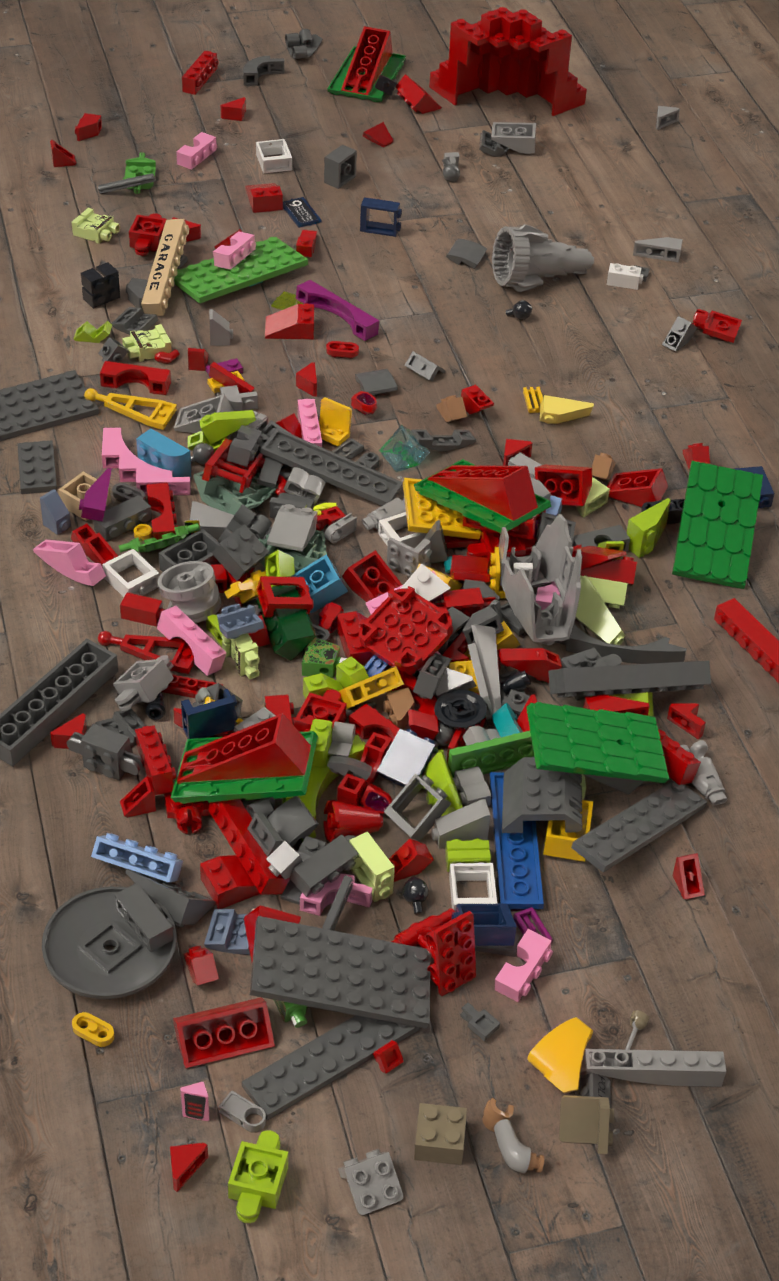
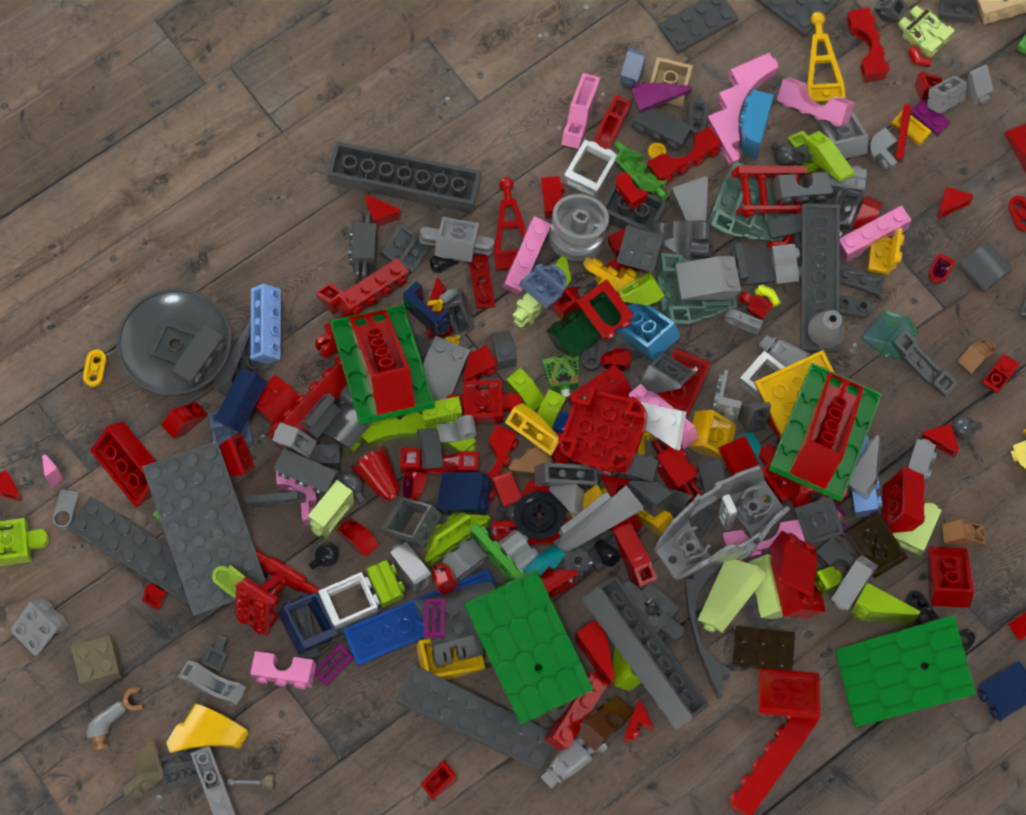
camera: 70 degrees right, 25 degrees up
none -> light grey arch [178,660,246,706]
none -> lime bracket [212,565,245,598]
none -> dark blue brick [214,369,268,433]
none -> magenta tile [424,599,445,639]
none -> red rock [432,563,459,594]
none -> dark grey slope [491,330,516,370]
none -> reddish brown arch [577,696,634,751]
none -> red leg [615,173,648,211]
none -> dark grey slope [640,352,695,393]
none -> dark brown plate [732,626,795,671]
none -> red plate [759,668,820,719]
none -> bright pink arch [777,78,855,127]
none -> dark grey plate [792,144,812,164]
none -> light grey cone [808,310,846,349]
none -> light grey slope [831,555,878,610]
none -> dark brown plate [844,511,908,579]
none -> light grey brick [927,76,967,113]
none -> dark grey piece [952,416,982,440]

